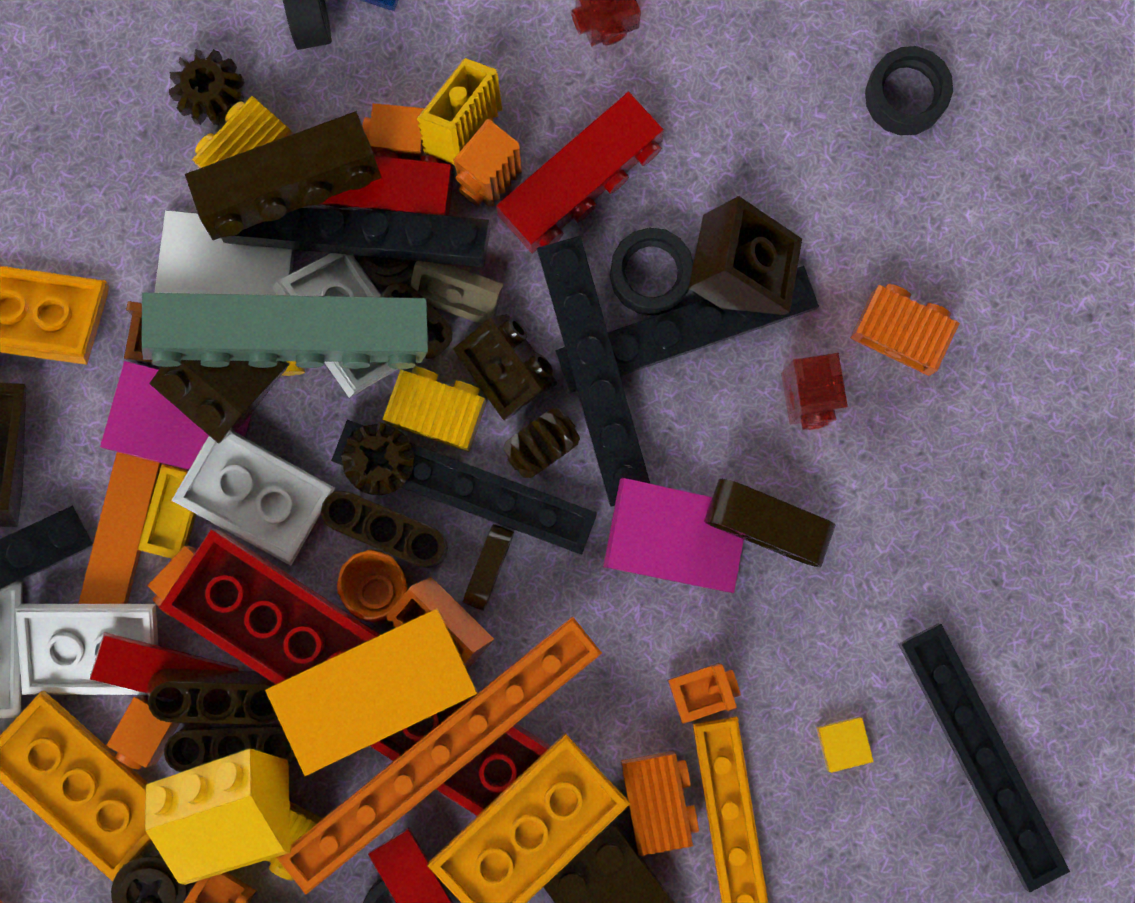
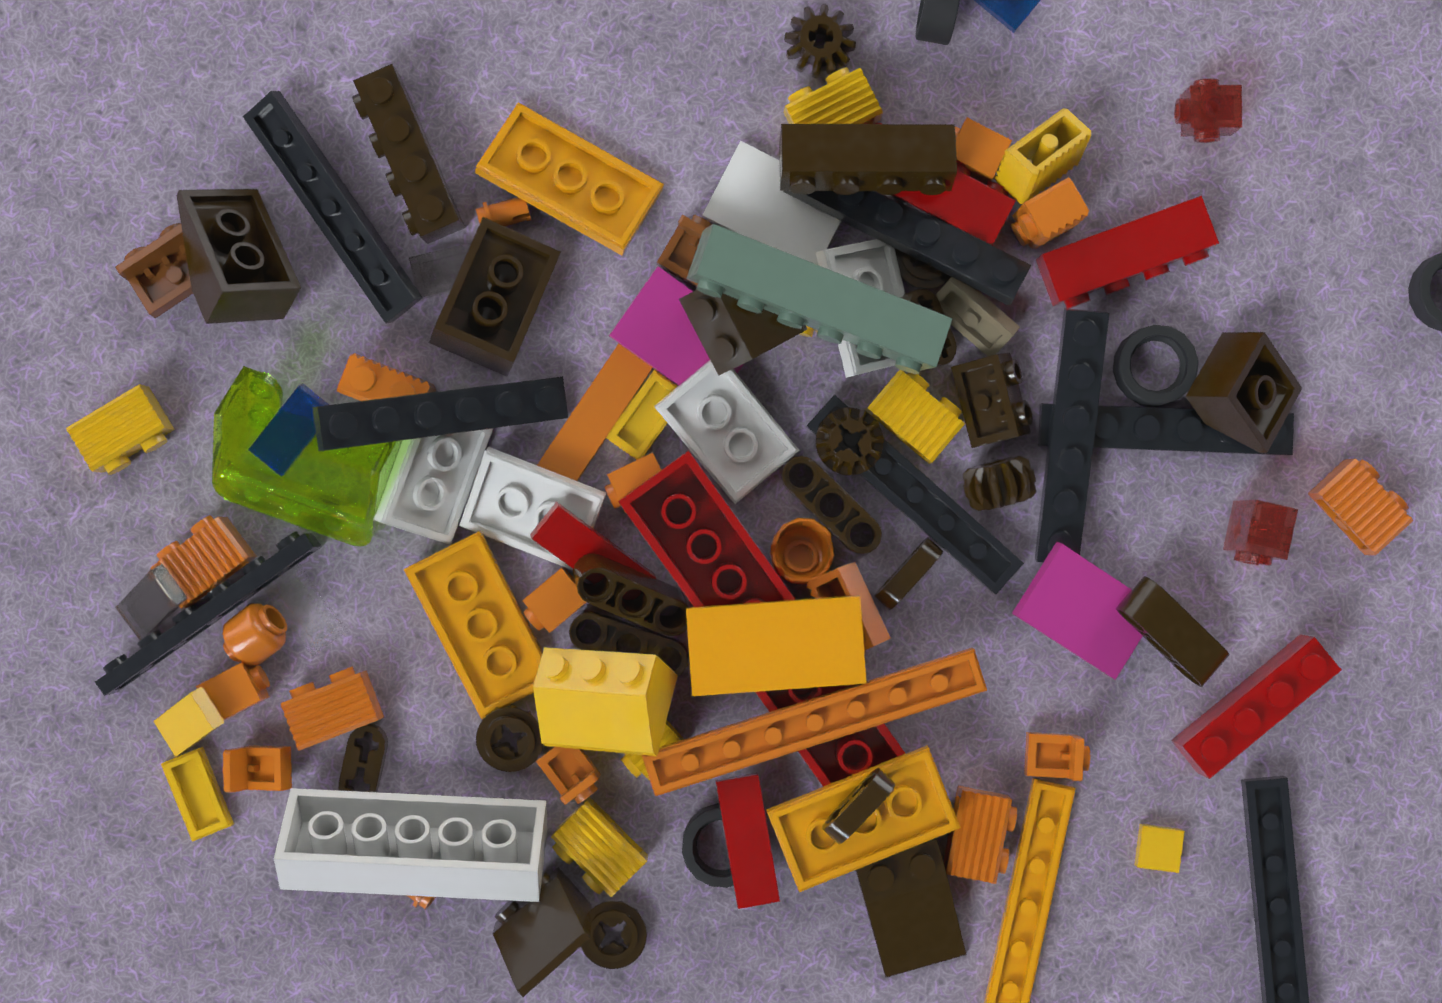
camera: 20 degrees right, 5 degrees up
none -> dark brown beam [822,768,895,844]
none -> red brick [1171,634,1342,779]

